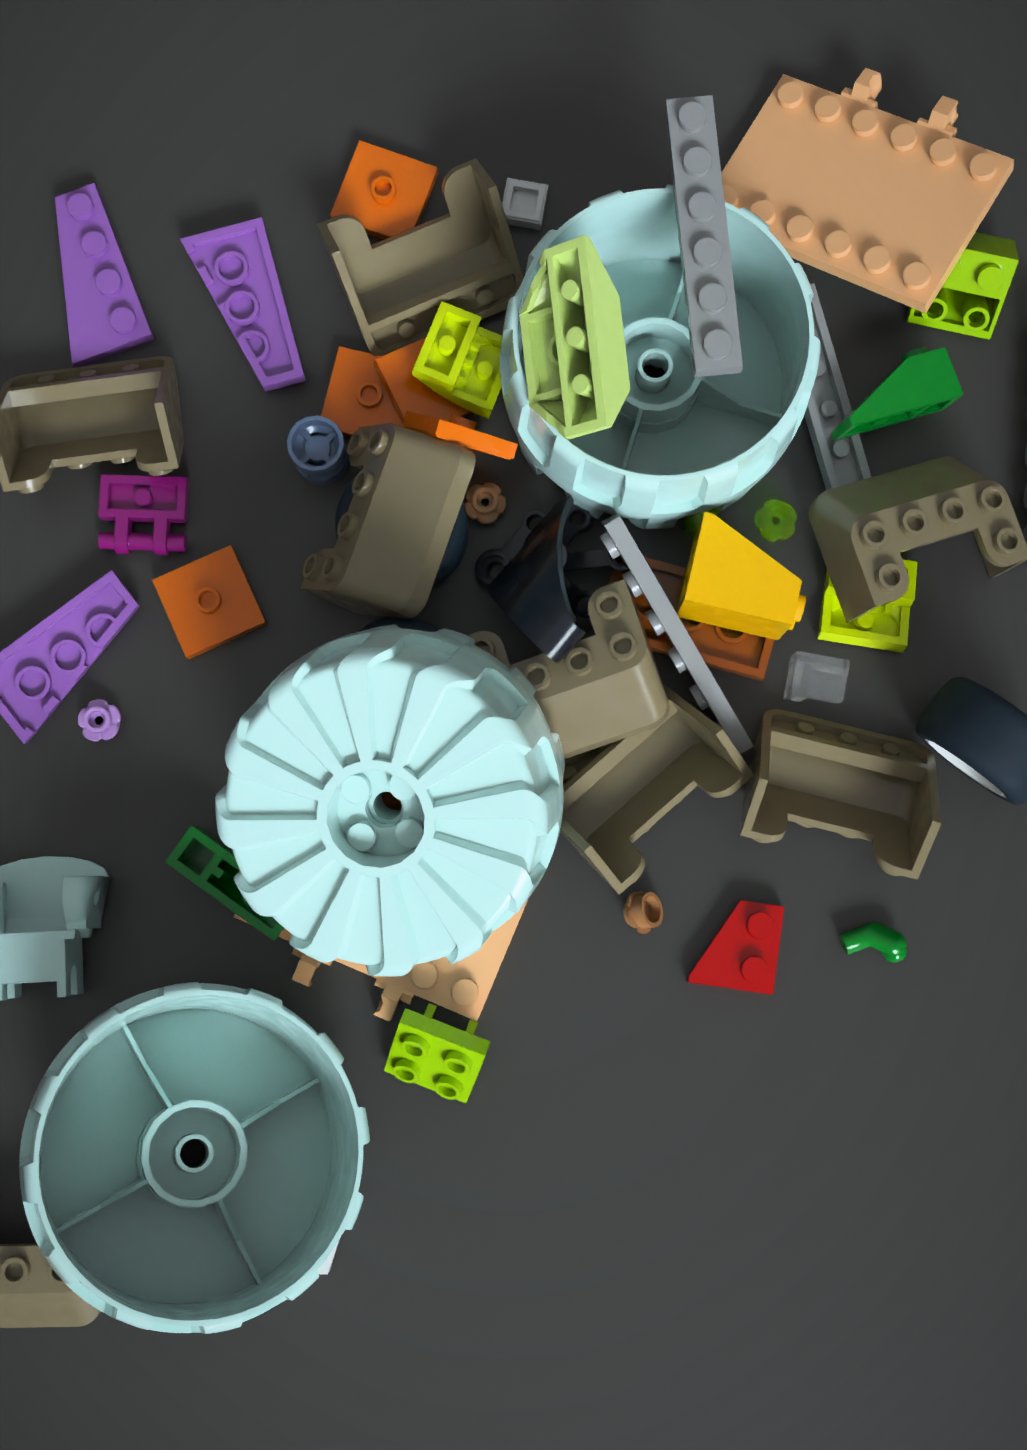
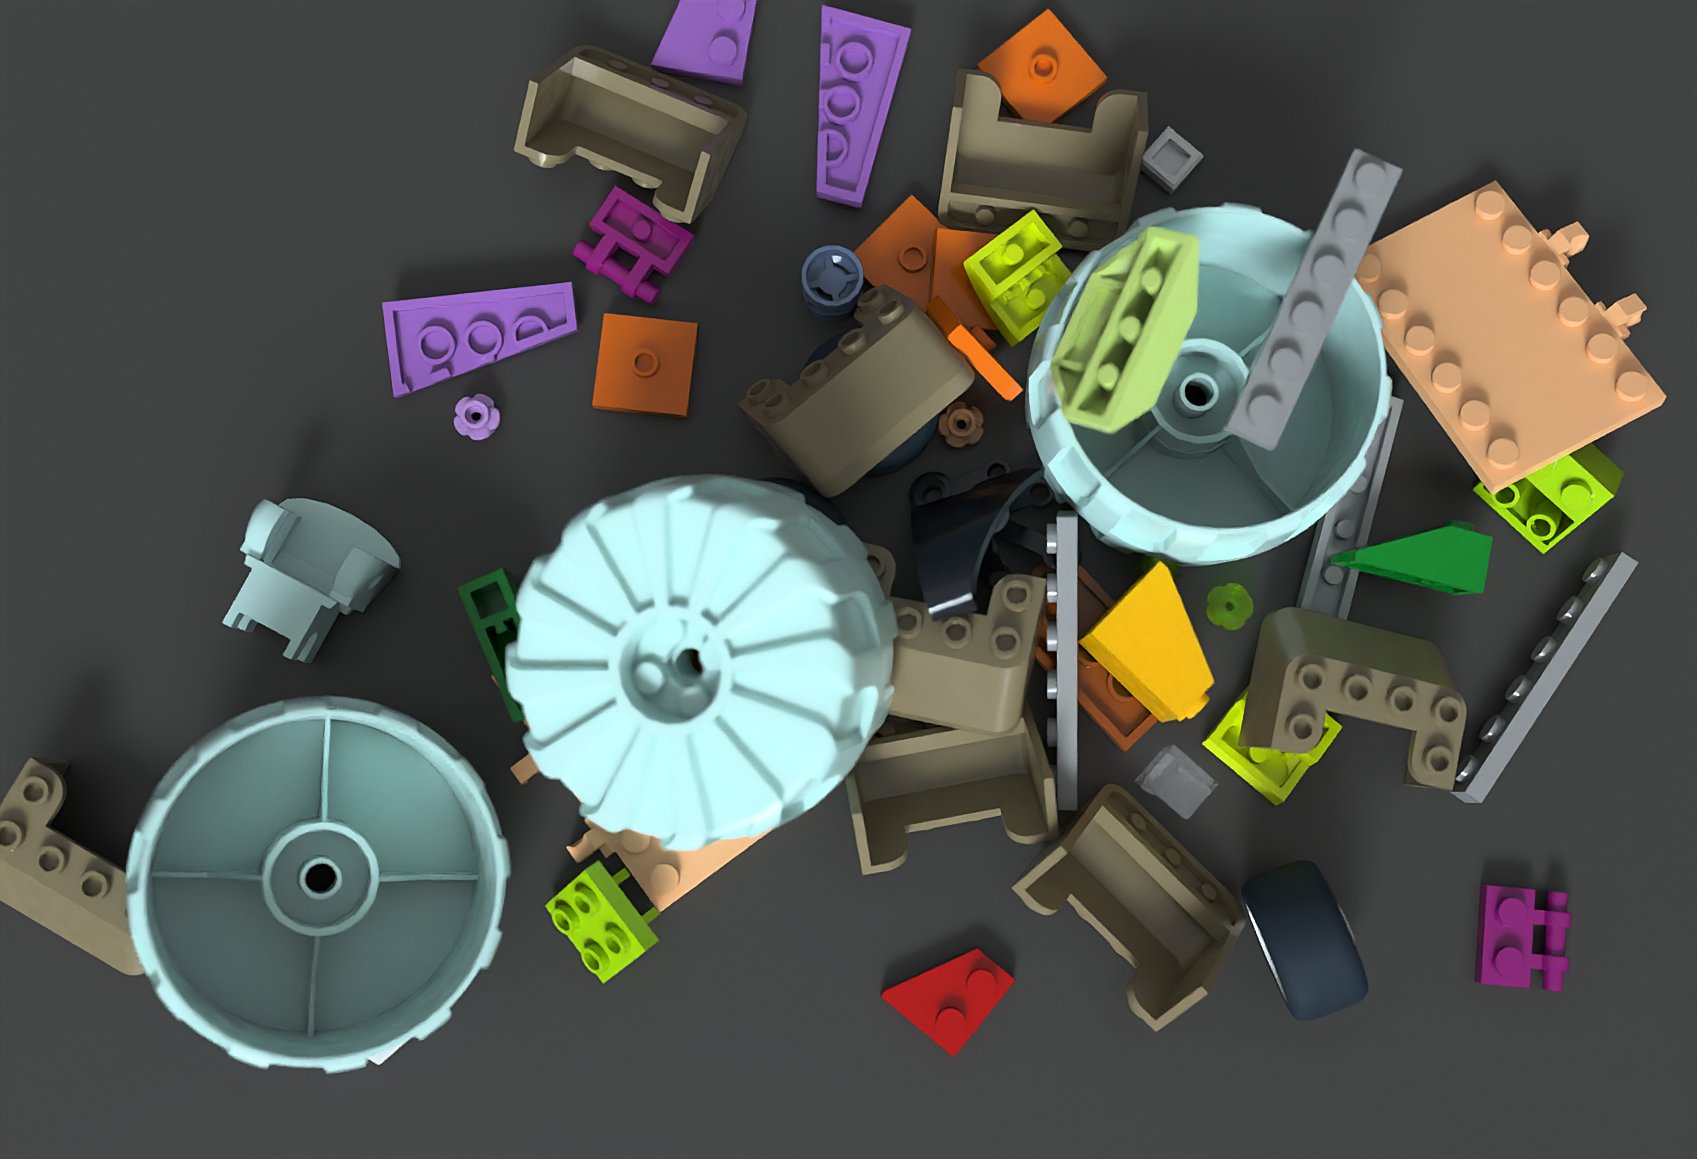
camera: 25 degrees right, 0 degrees up
medium nougat plate [623,890,663,934] -> none
green arm [839,922,907,963] -> none

